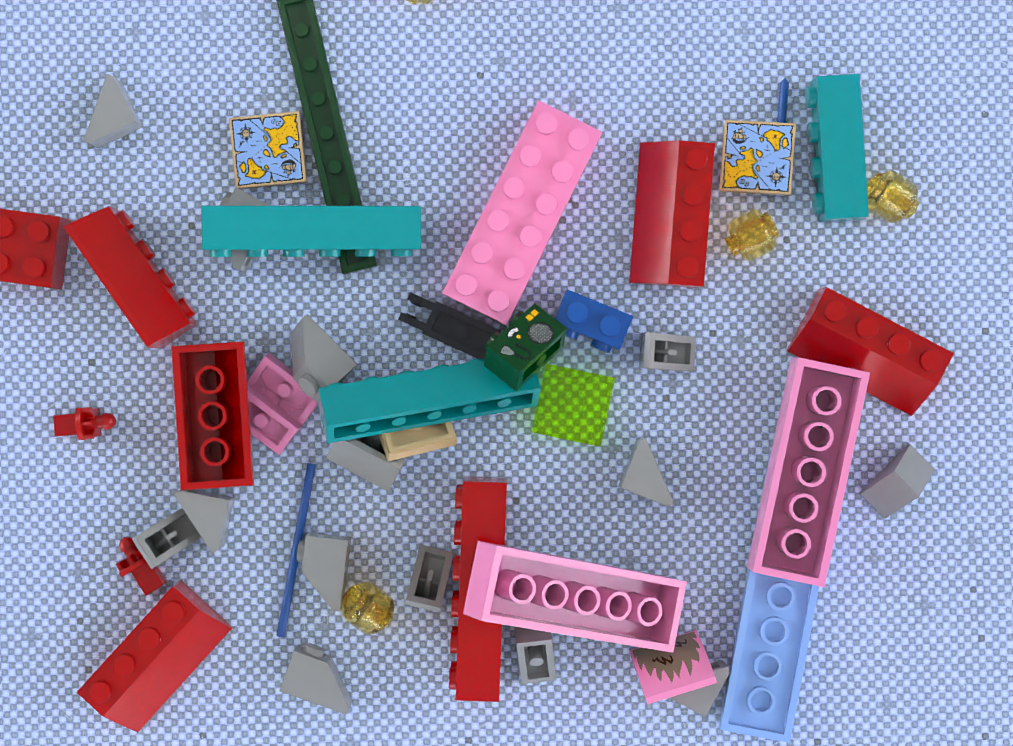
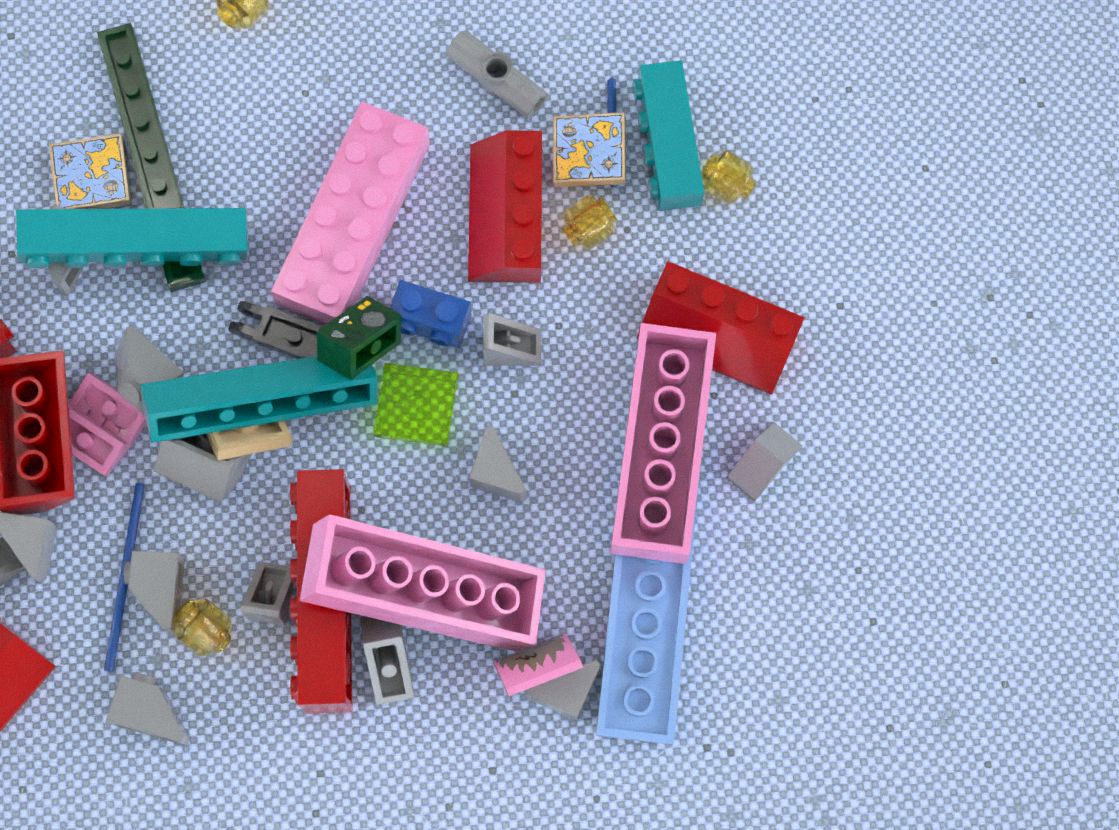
camera: 10 degrees left, 15 degrees down
none -> light grey piece [446,30,548,119]

